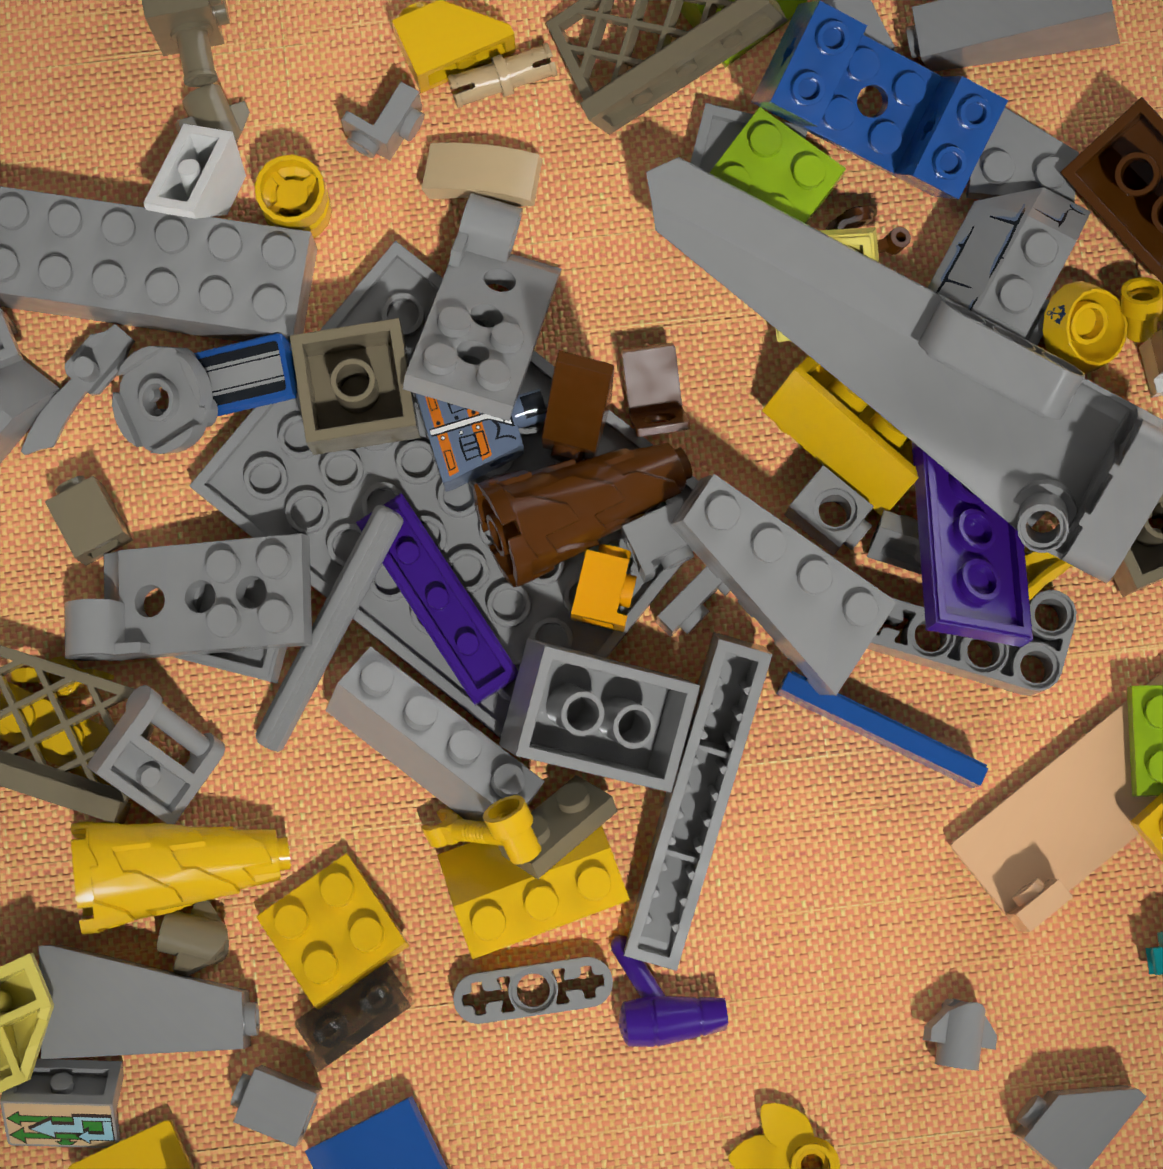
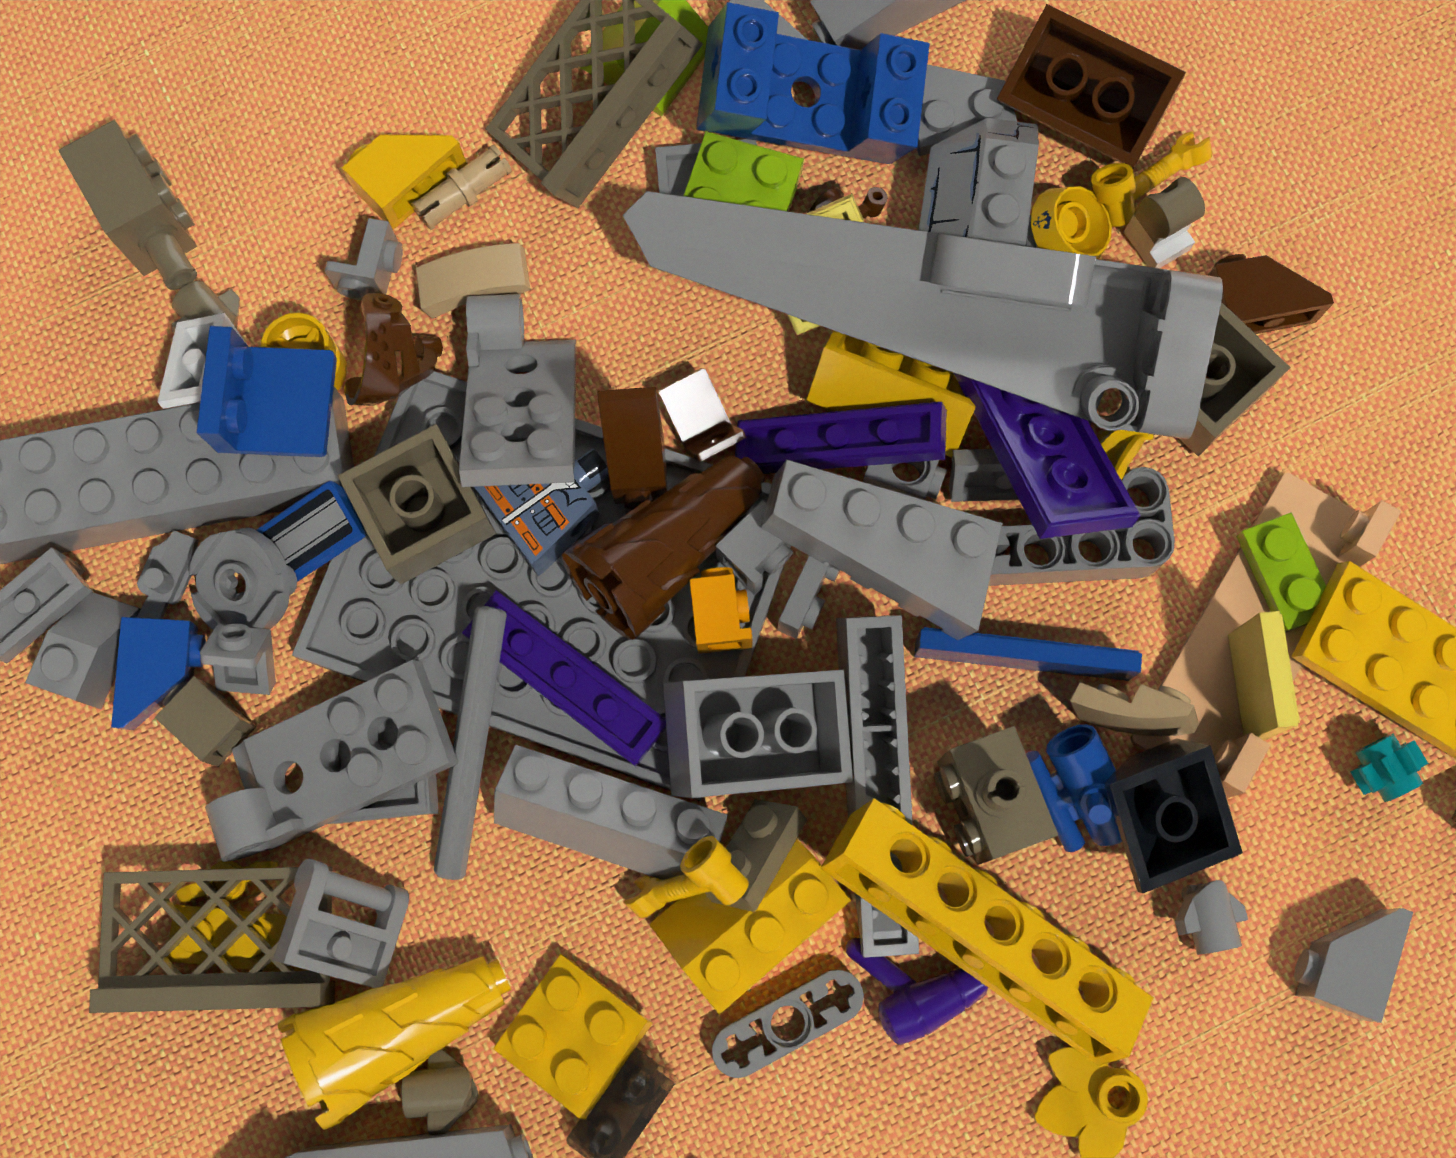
camera: 15 degrees left, 5 degrees down
none -> blue slope [111,617,206,730]
none -> blue bracket [196,326,337,457]
none -> light grey bracket [200,624,276,695]
none -> reddish brown helmet [344,293,443,406]
none -> dark purple tile [735,402,947,474]
none -> yellow brick [820,798,1154,1066]
none -> dark tan brick [934,726,1058,865]
none -> blue pin [1026,724,1122,852]
none -> tan slope [1070,682,1199,736]
none -> black slope [1105,739,1243,894]
none -> light yellow tile [1228,611,1300,741]

